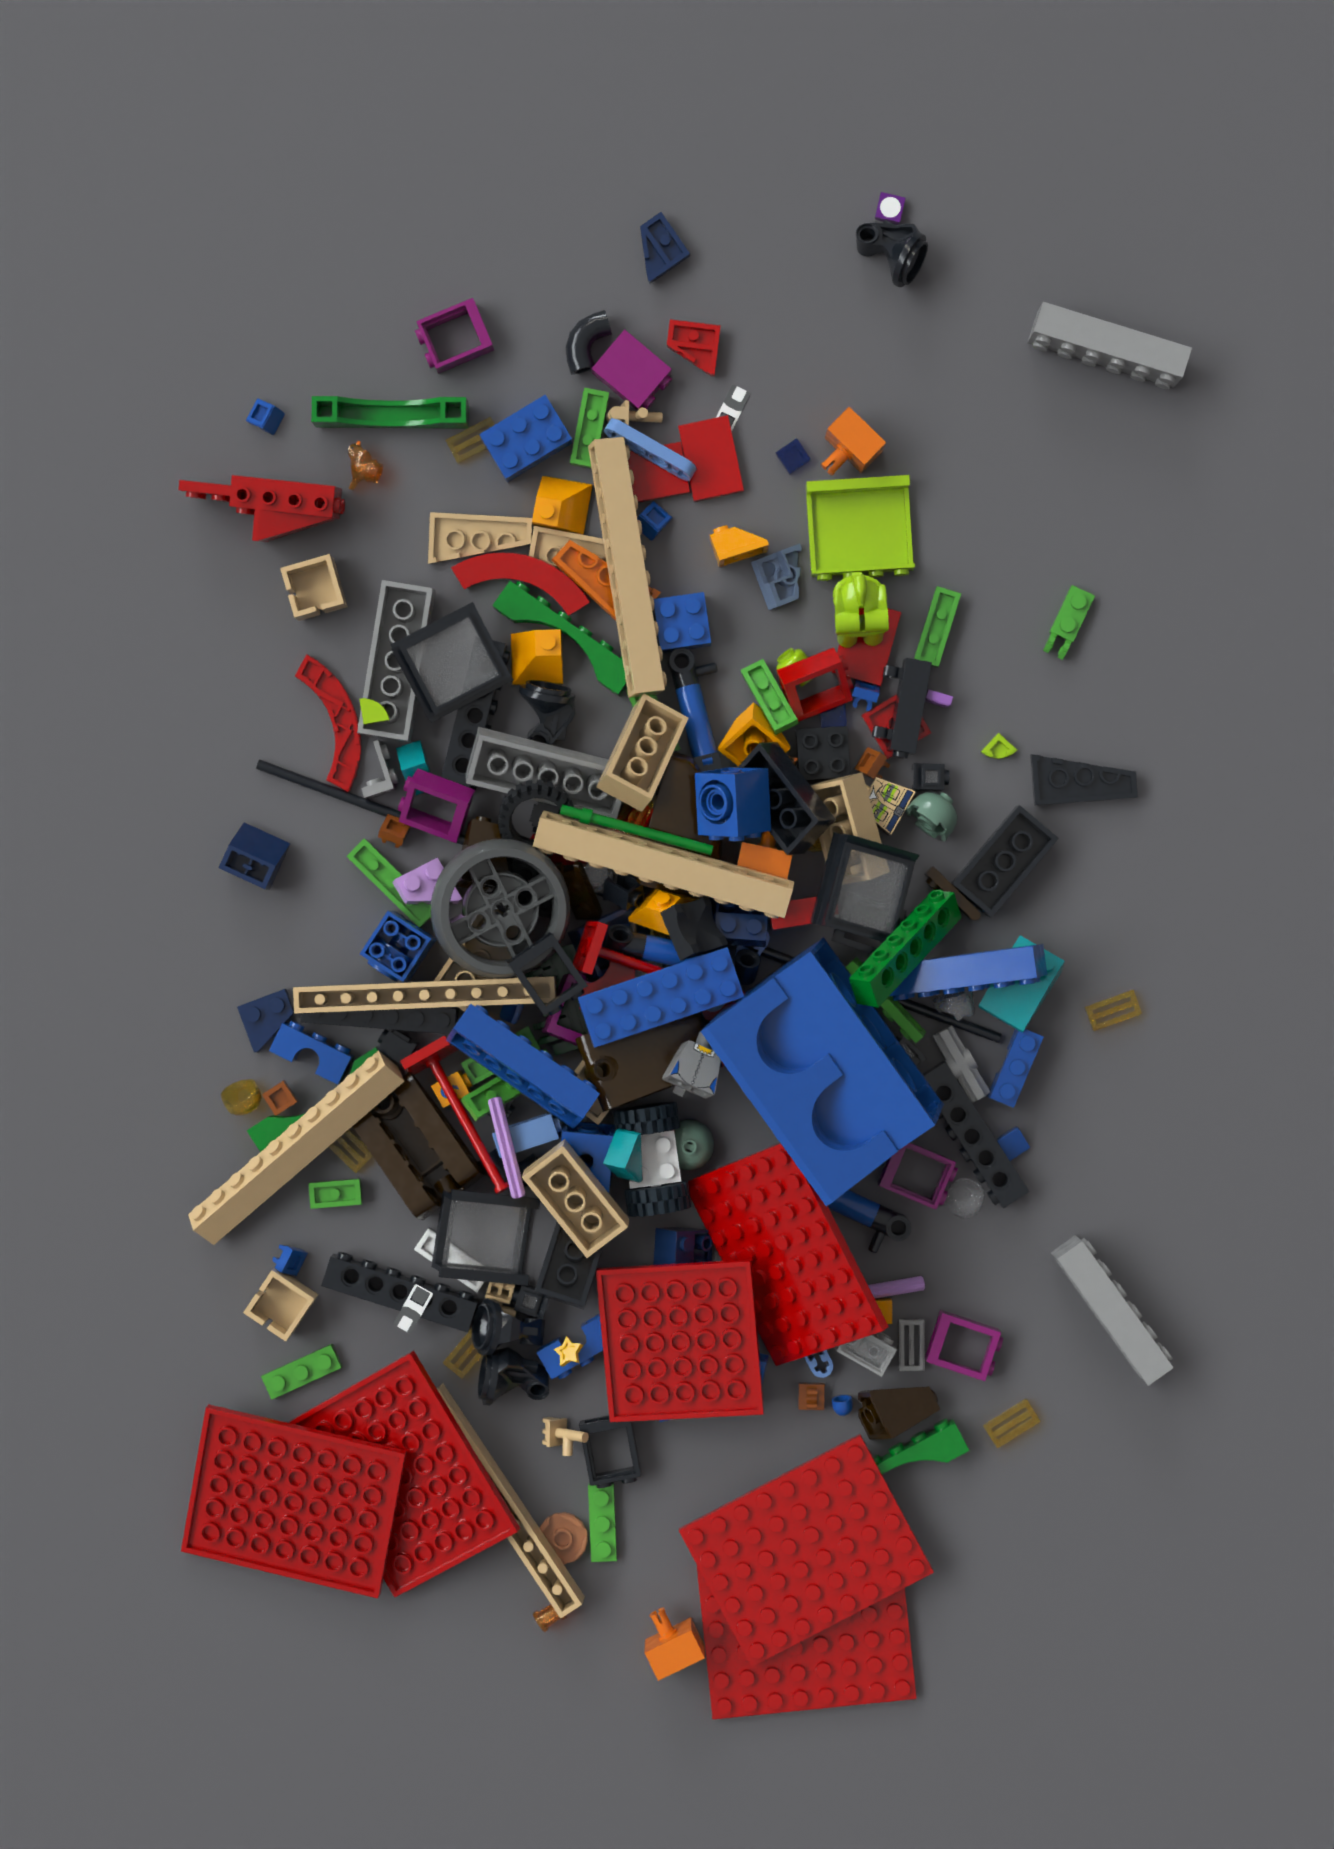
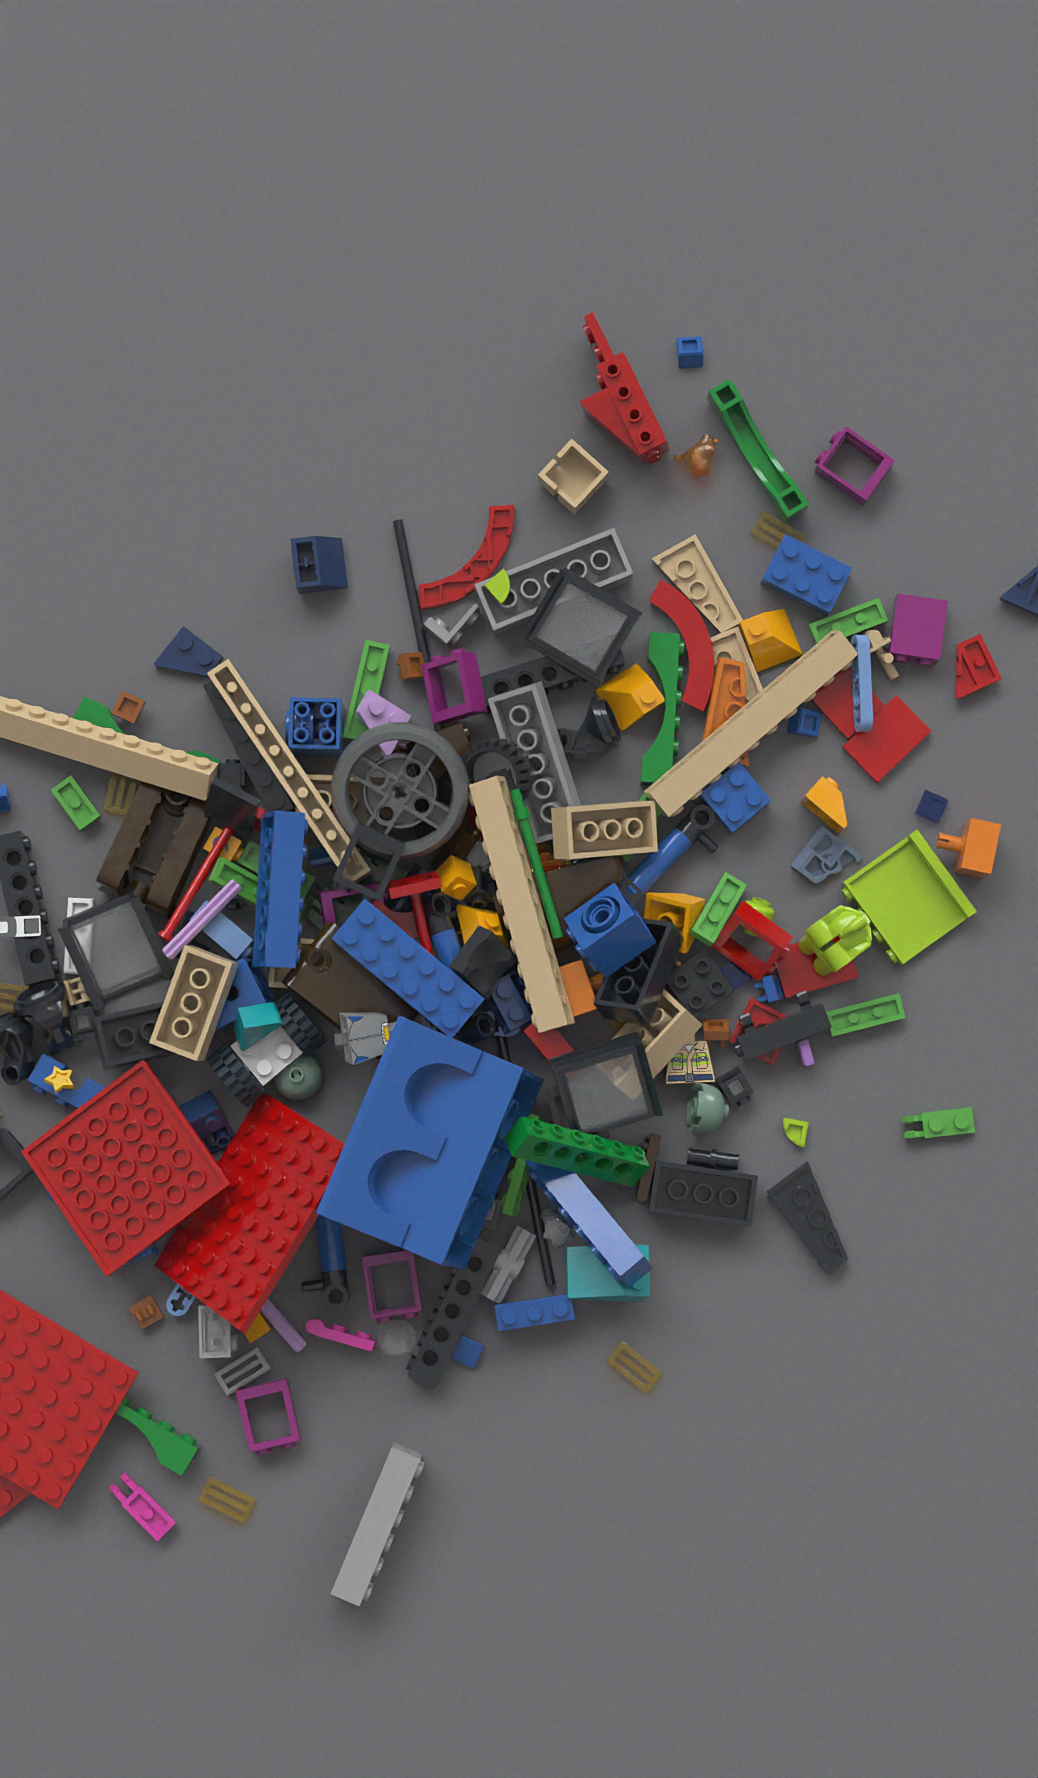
camera: 60 degrees right, 5 degrees down
clear yellow hair [221,1079,262,1115] -> none
blue arch [269,1020,354,1085] -> none
teal slope [396,740,431,796] -> none
black cylinder [566,310,612,375] -> none
sticker [716,385,750,431] -> none
blue hinge [832,1395,853,1416] -> none
dark brown slope [858,1386,941,1440] -> none
none -> dark pink hinge [109,1472,177,1542]
none -> black tile [203,777,261,837]
none -> dark pink hinge [305,1318,377,1352]
none -> light orange brick [435,855,477,901]
none -> black pin [687,1148,739,1170]

